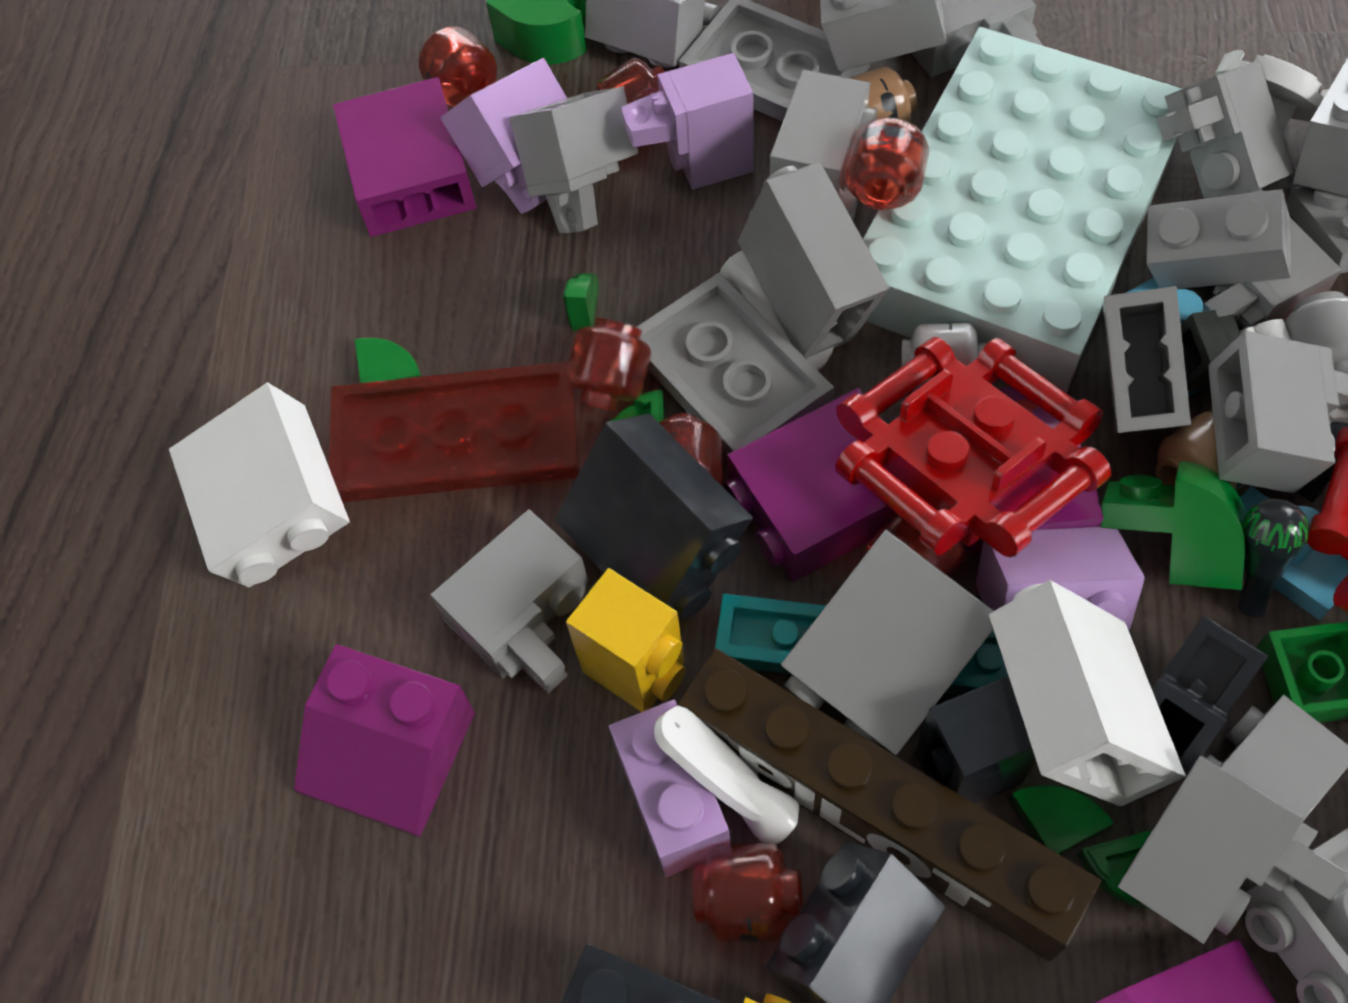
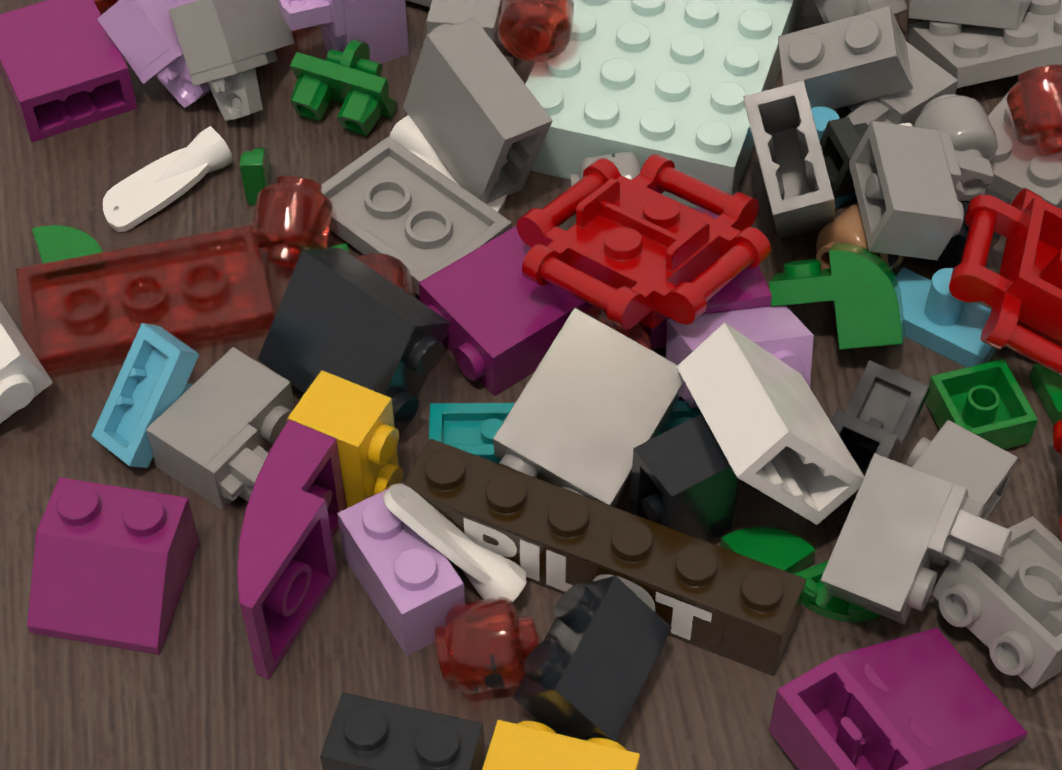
camera: 15 degrees left, 10 degrees down
black piece [1238,498,1309,618] -> none
none -> medium azure tile [91,323,200,468]
none -> white piece [103,126,233,232]
none -> magenta slope [237,419,347,680]
none -> green hips [290,40,398,136]

